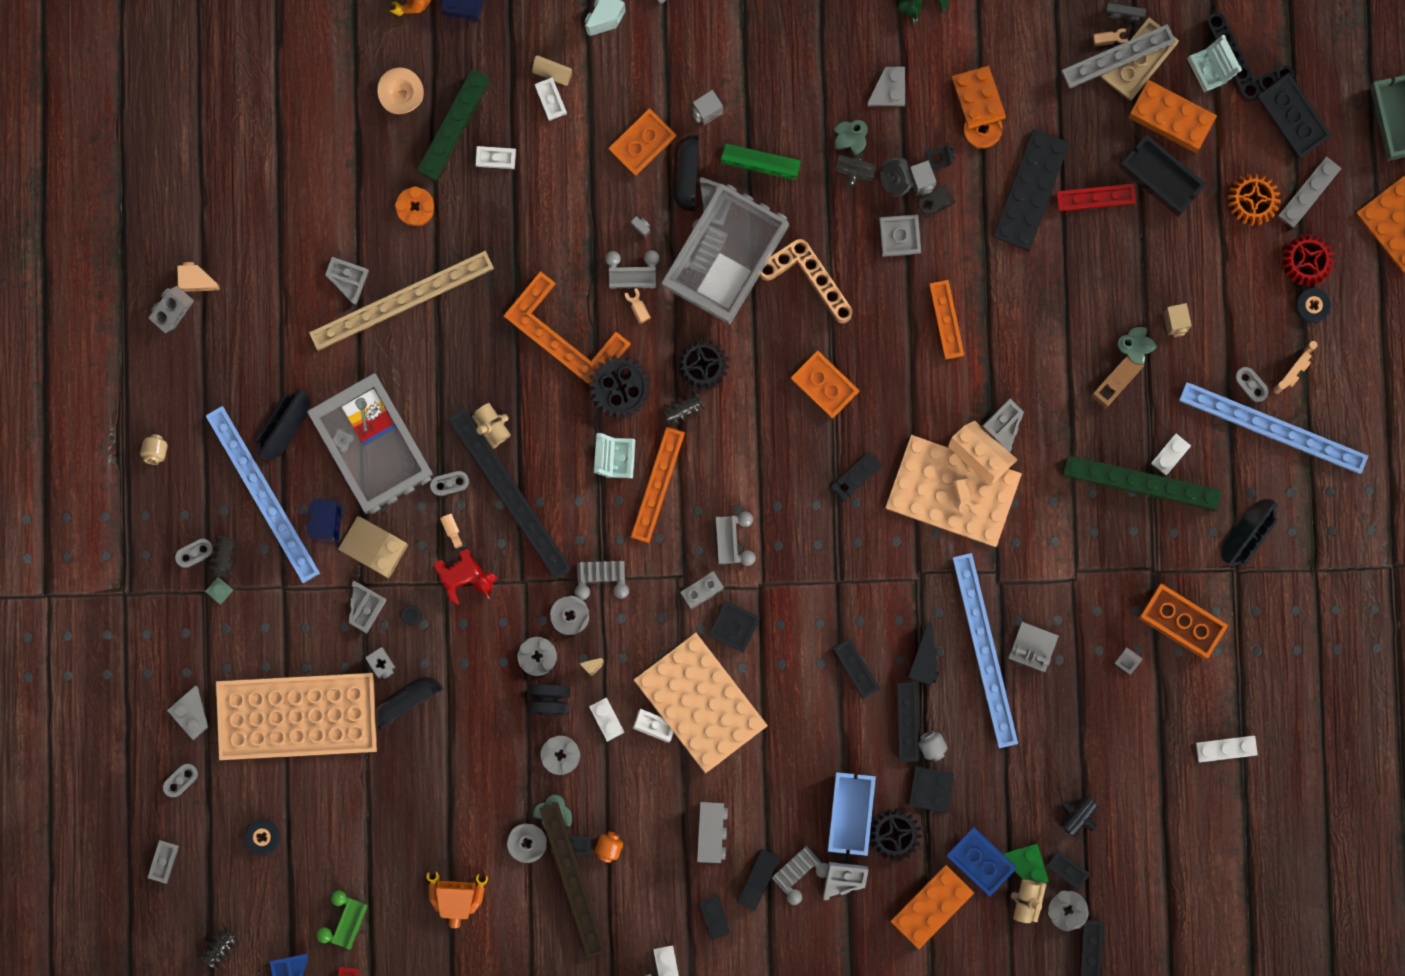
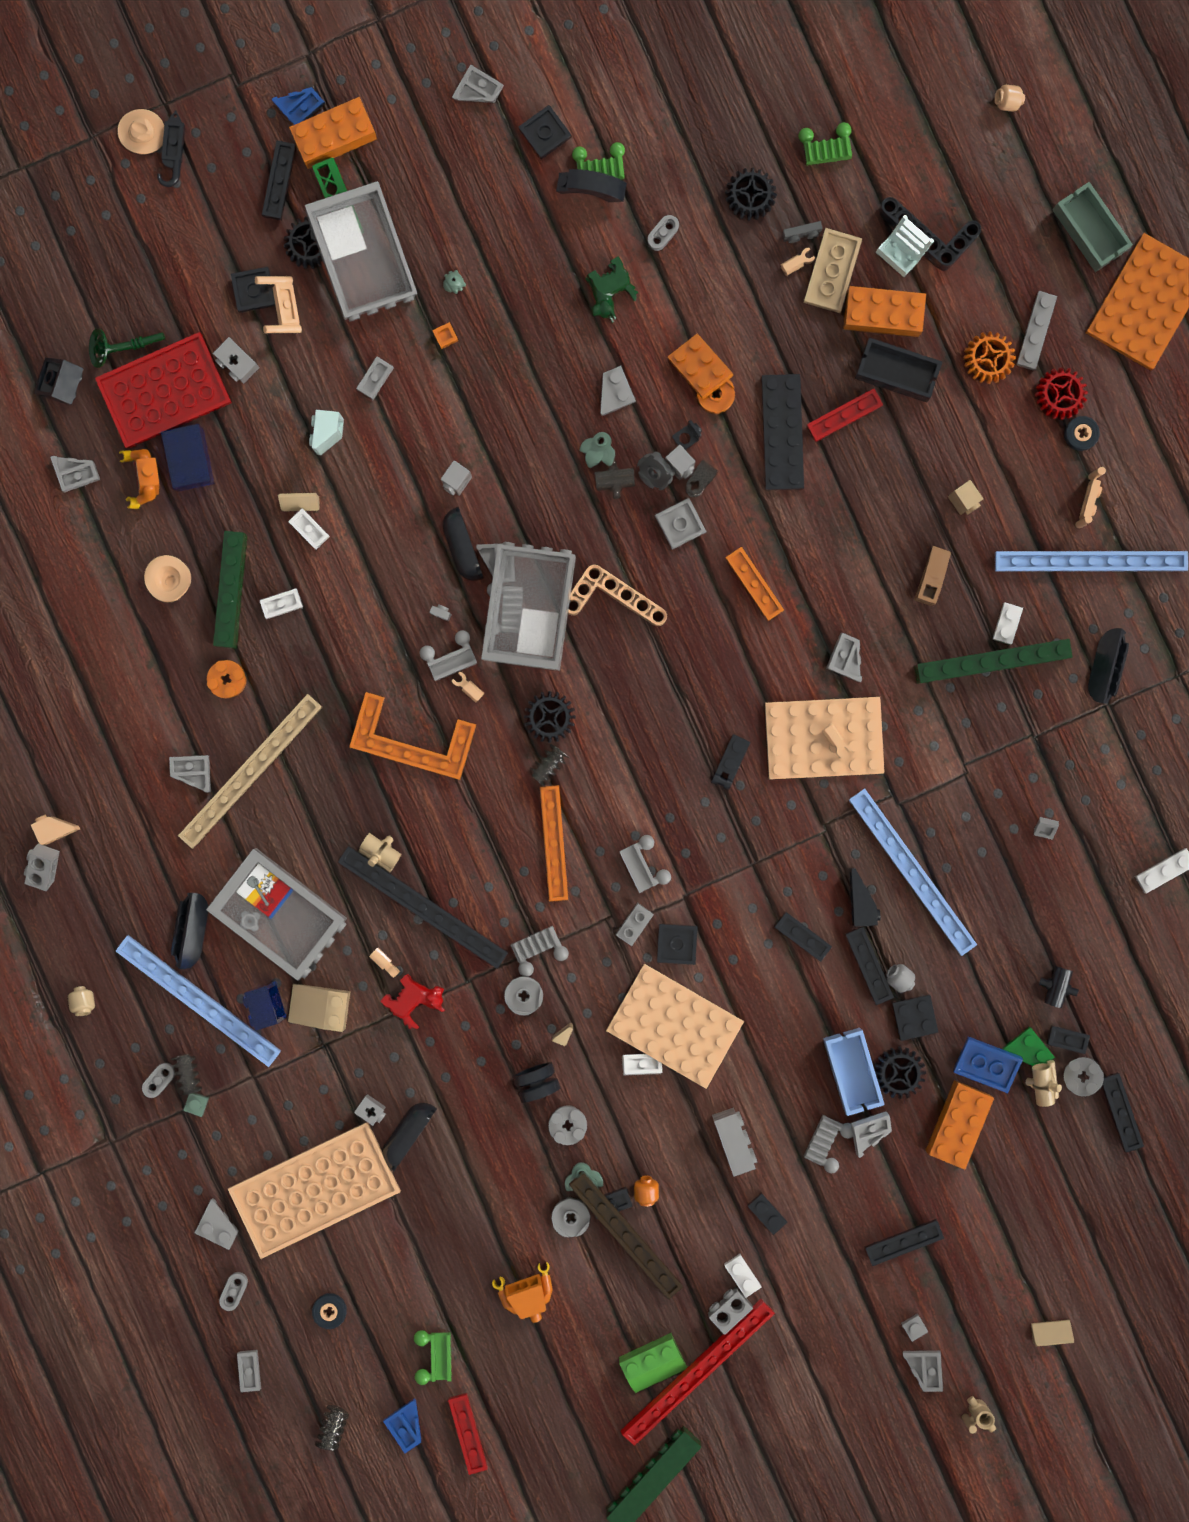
camera: 25 degrees left, 5 degrees up
light grey wing [349,581,387,633] -> none
black tile [401,605,421,625] -> none
light grey plate [430,471,469,496] -> none
light grey plate [518,637,557,676] -> none
black gear [588,355,651,418] -> none
white plate [589,698,625,742] -> none
light aqua plate [594,433,635,478] -> none
orange plate [608,108,677,177] -> none
green fence [721,143,801,180] -> none
black slope [737,849,780,911] -> none
orange plate [791,351,859,419] -> none
light nougat slope [948,421,1017,486] -> none
light grey hinge [1008,622,1059,672] -> none
light grey plate [1061,24,1176,89] -> none
sand green plate [1117,327,1157,364] -> none
orange brick [1138,584,1228,660] -> none
light grey plate [1235,367,1268,402] -> none
black plate [1256,72,1332,158] -> none

